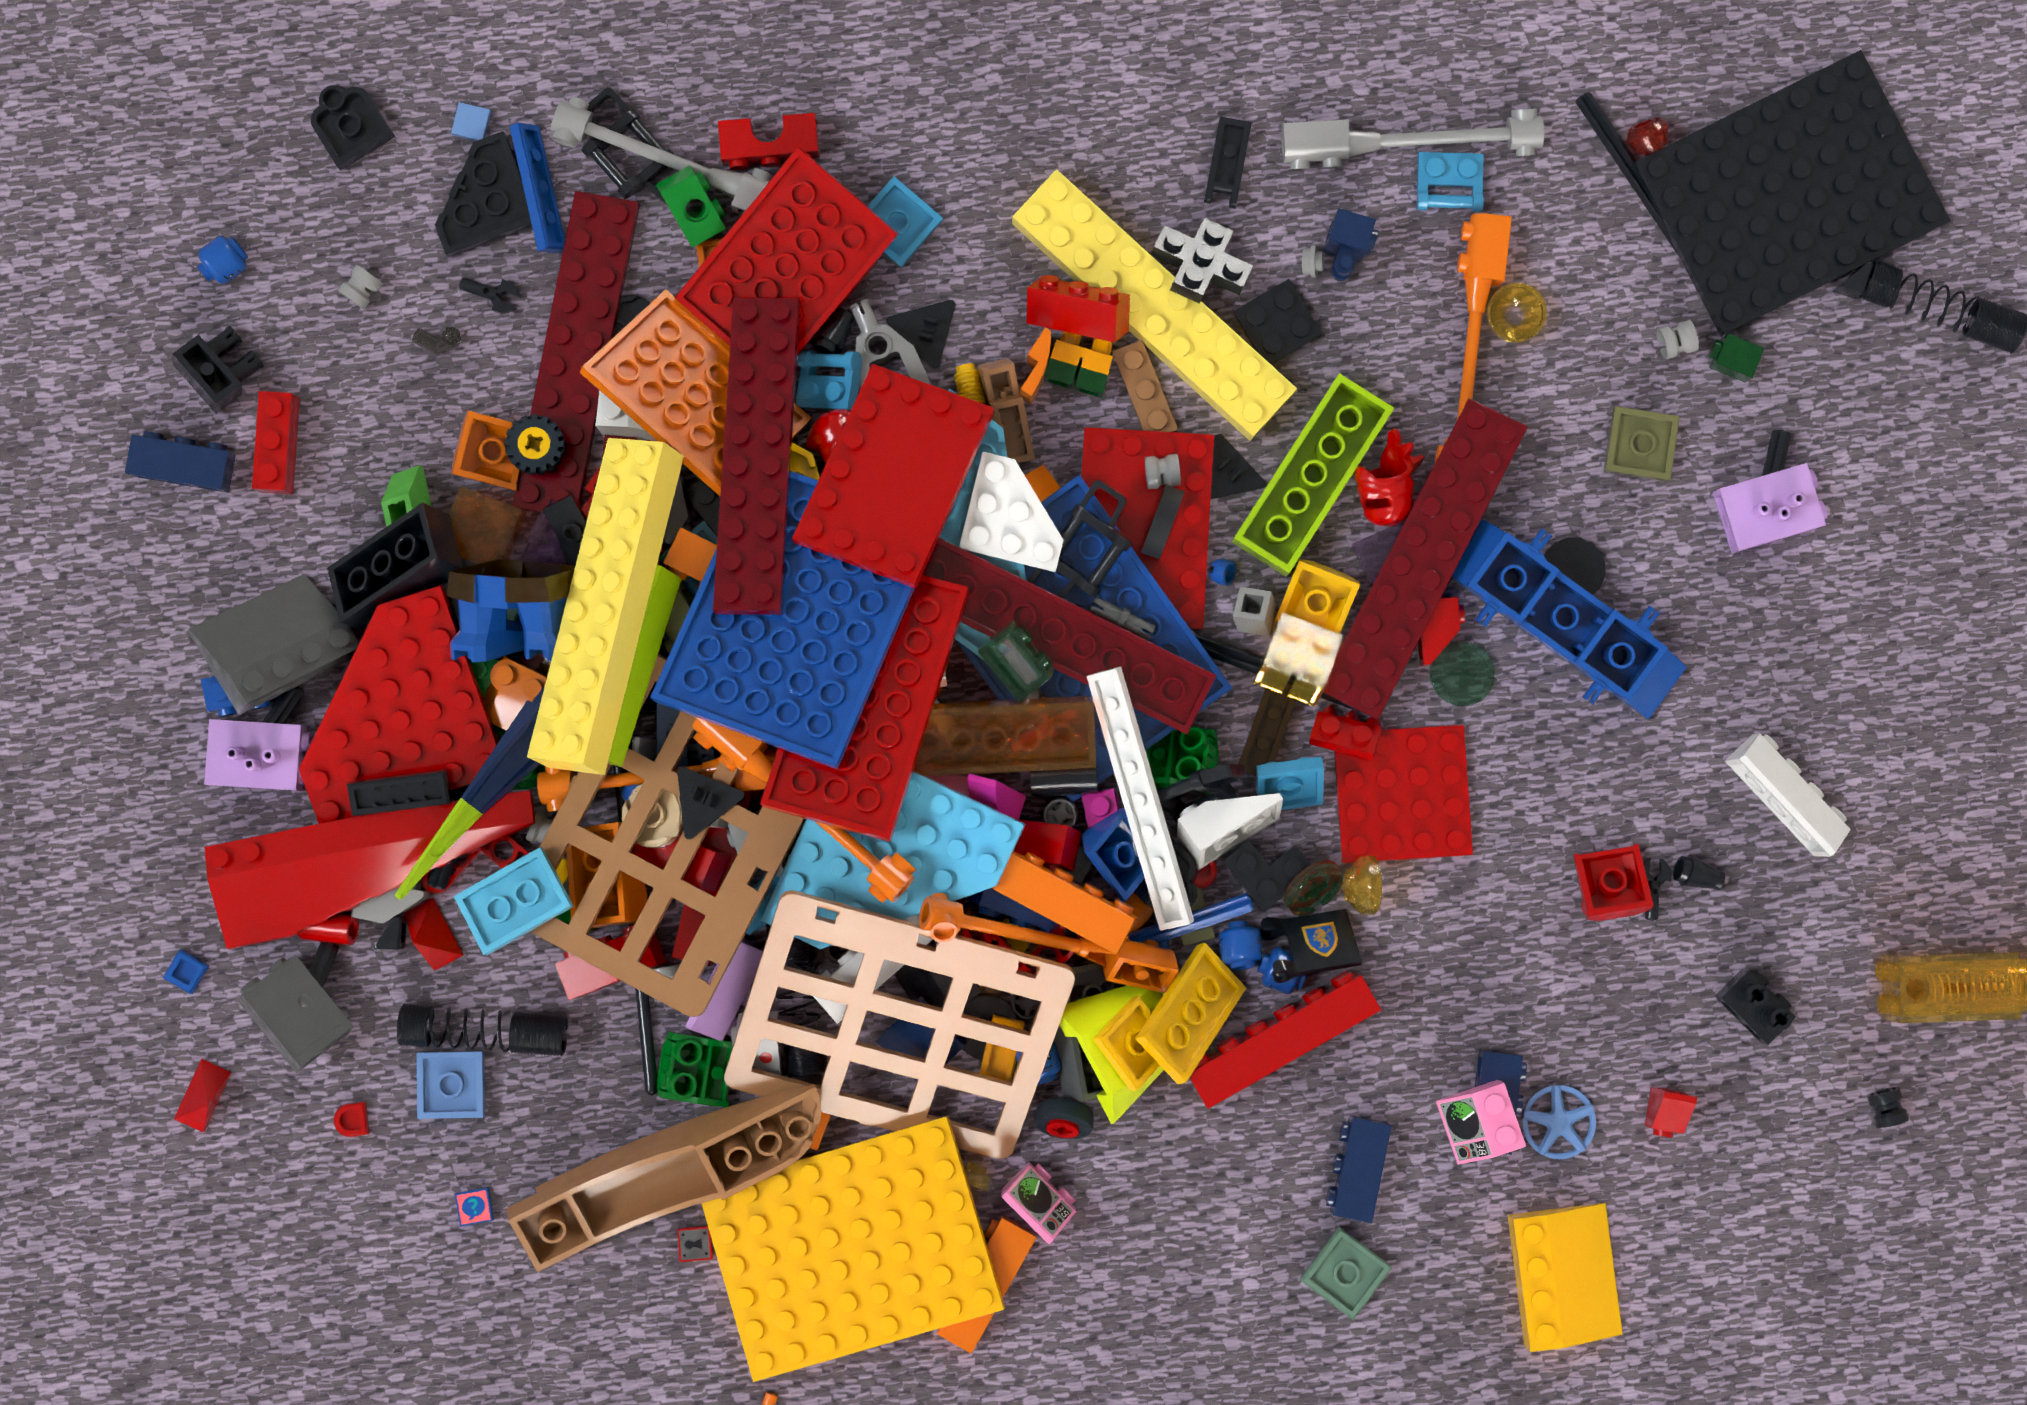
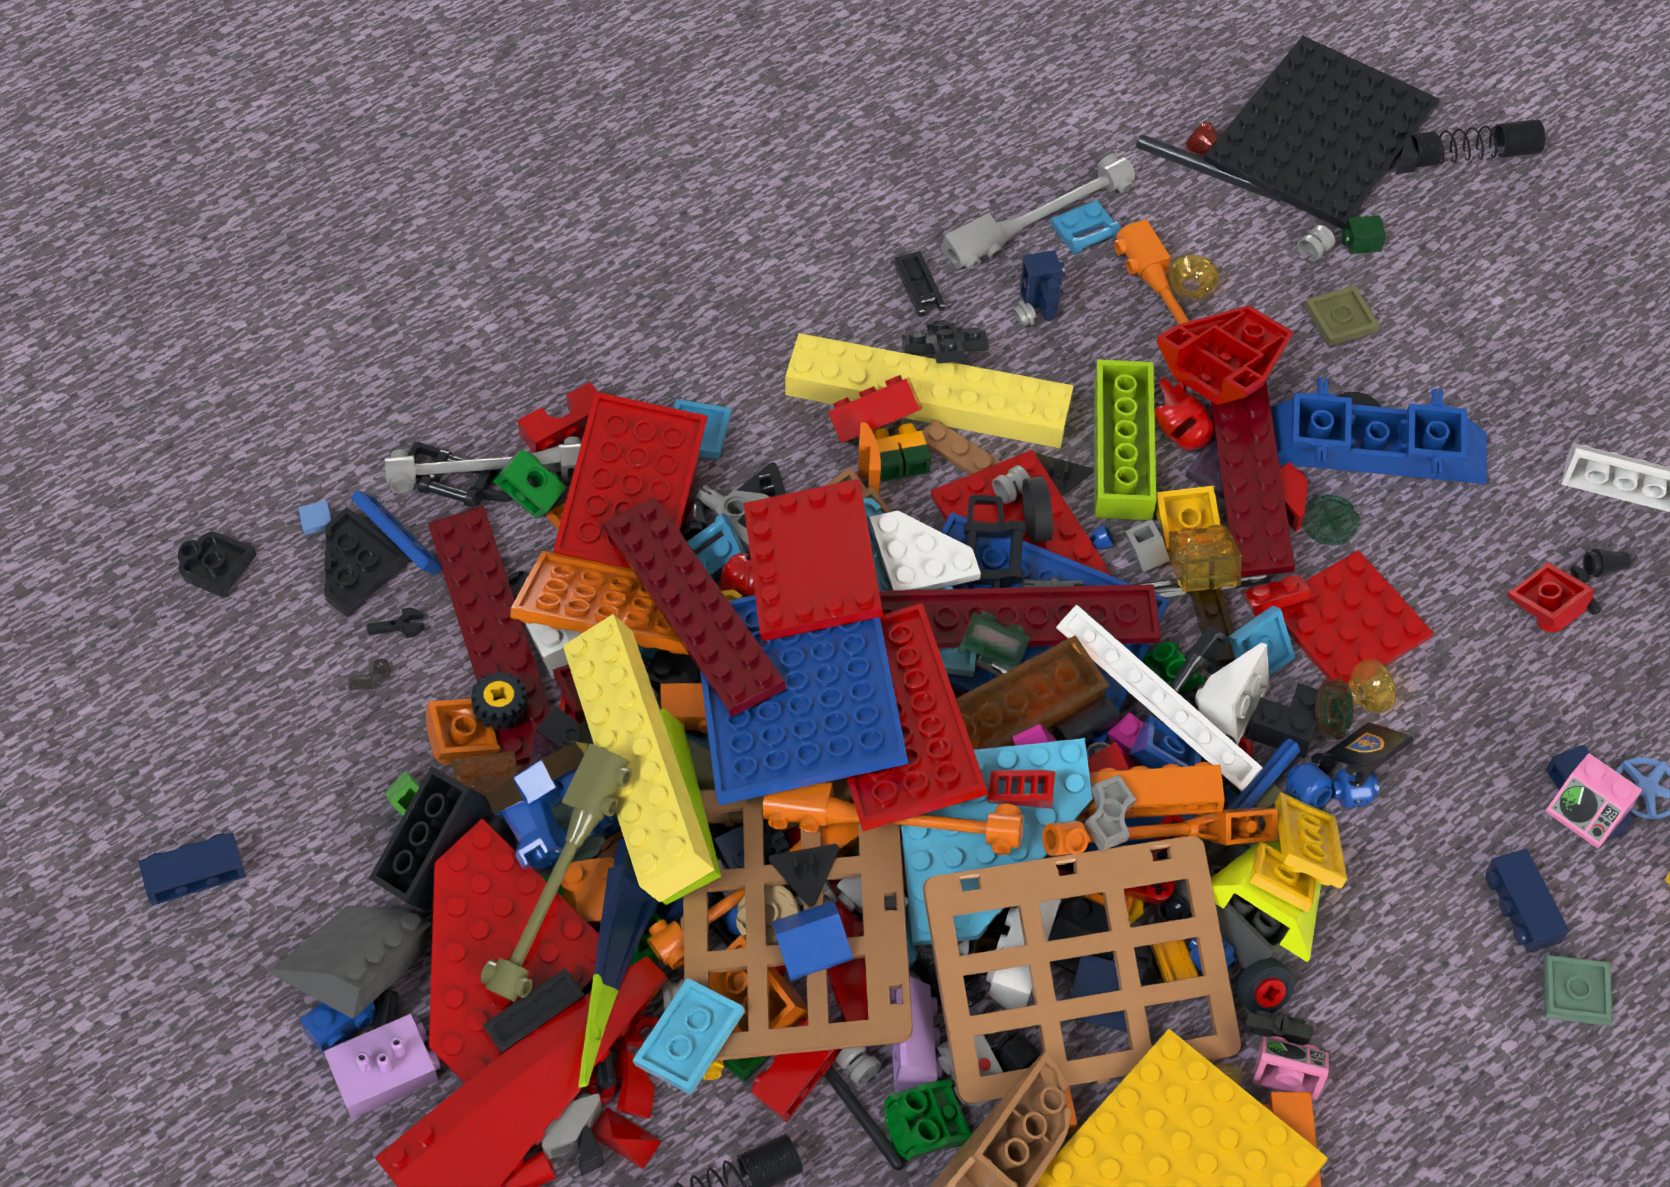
camera: 30 degrees left, 30 degrees down
black brick [172,326,264,414] -> none
blue head [197,236,248,284] -> none
red brick [252,391,300,495] -> none
light grey wheel [337,264,383,310] -> none
red brick [1189,970,1381,1109] -> none
black plate [1233,279,1322,365] -> none
lavender piece [1713,430,1827,554] -> none
none -> olive bar [481,743,632,1002]
none -> red slope [616,1050,654,1119]
none -> blue slope [772,900,854,981]
none -> red slope [988,770,1055,809]
none -> light grey tile [1084,775,1137,851]
none -> red wedge [1156,305,1293,405]
none -> pearl dark grey plate [1242,1010,1313,1045]

